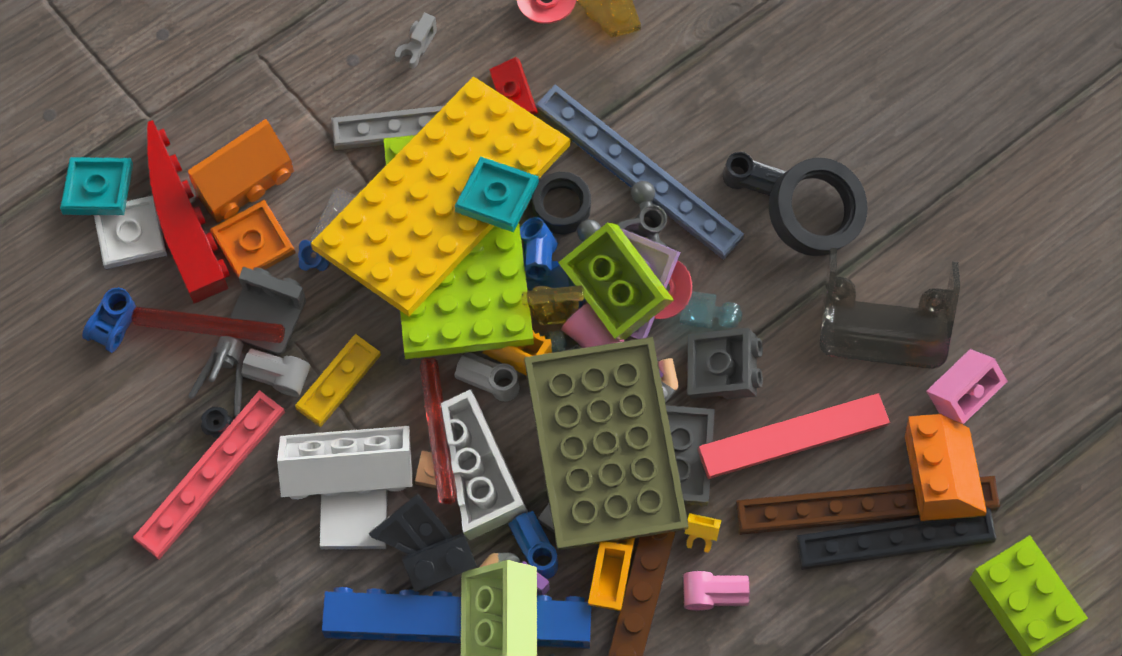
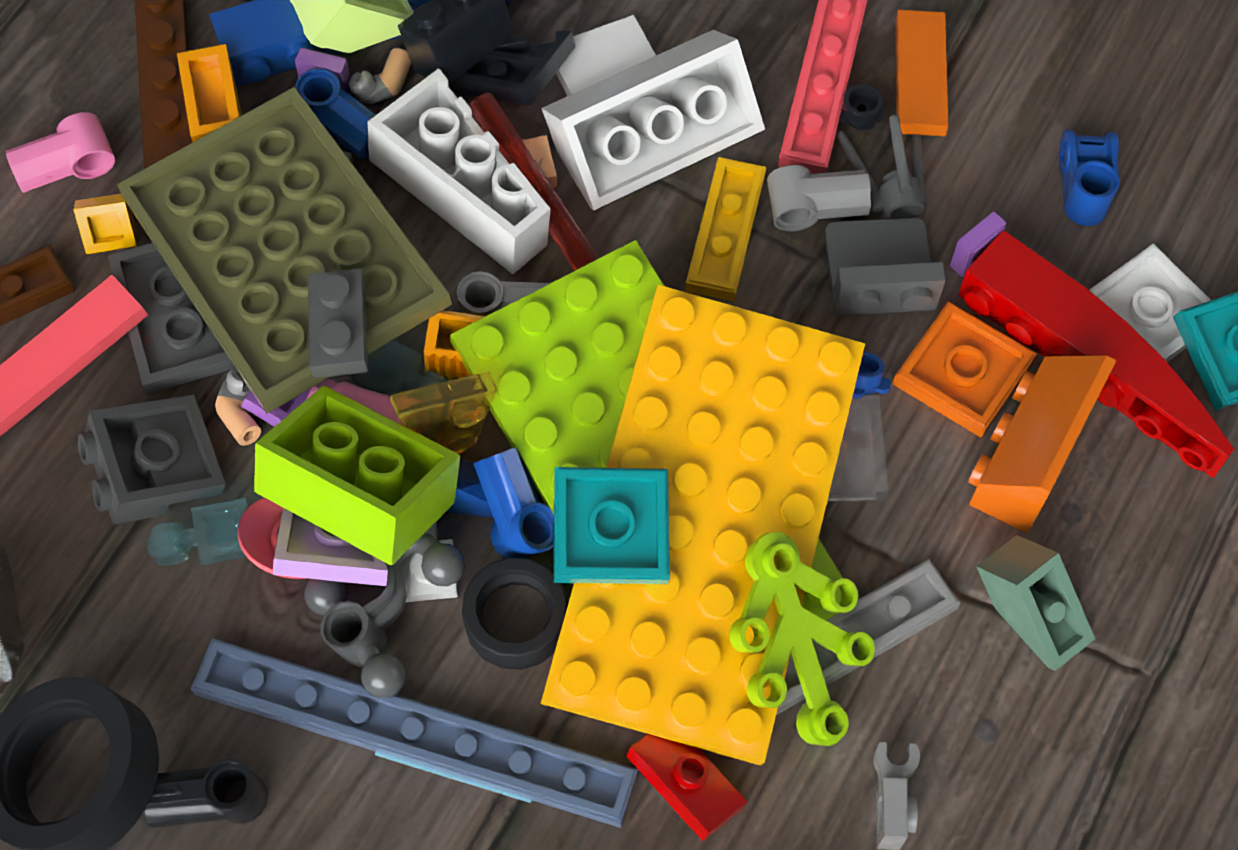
camera: 155 degrees right, 5 degrees down
clear red axle [132,307,285,343] -> none
none -> dark grey plate [308,268,369,378]
none -> lime plant [729,532,875,746]
none -> orange tile [895,10,948,136]
none -> medium lavender tile [950,211,1006,277]
none -> sand green slope [976,535,1095,671]

